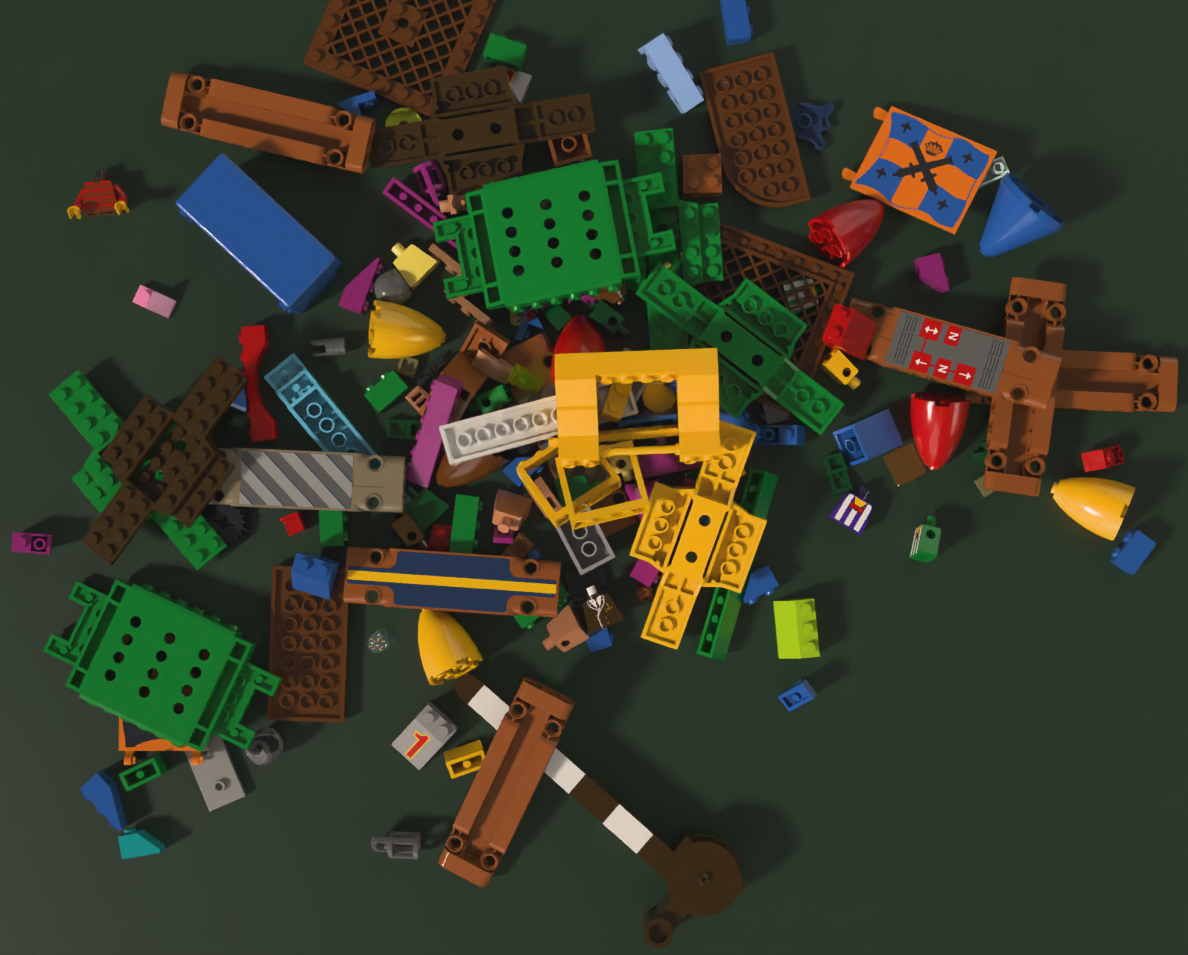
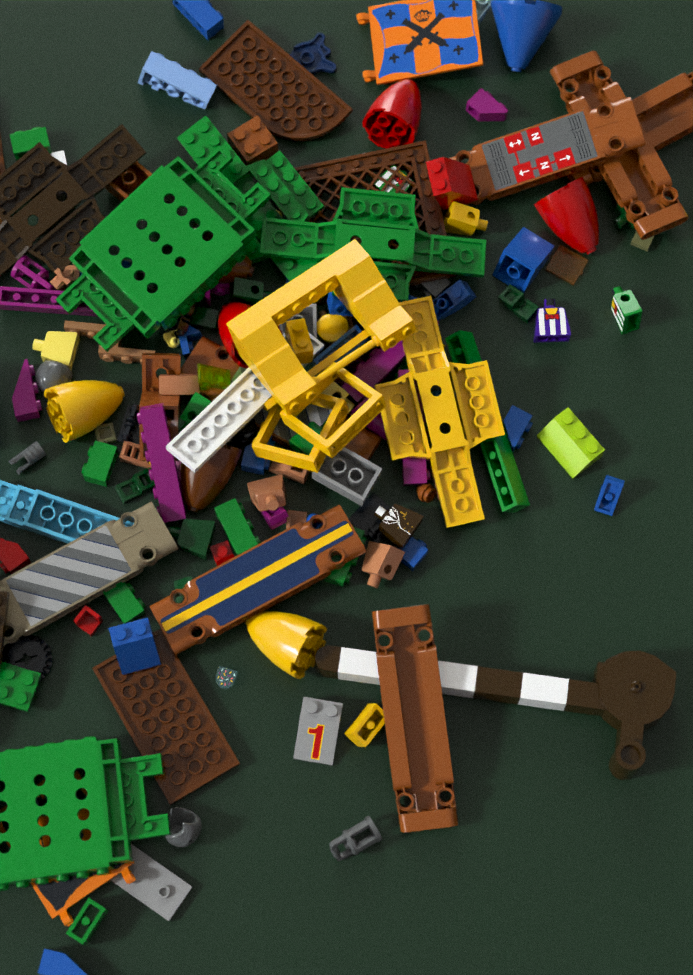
camera: 40 degrees left, 15 degrees down
dark brown torso [391,507,428,550] -> none

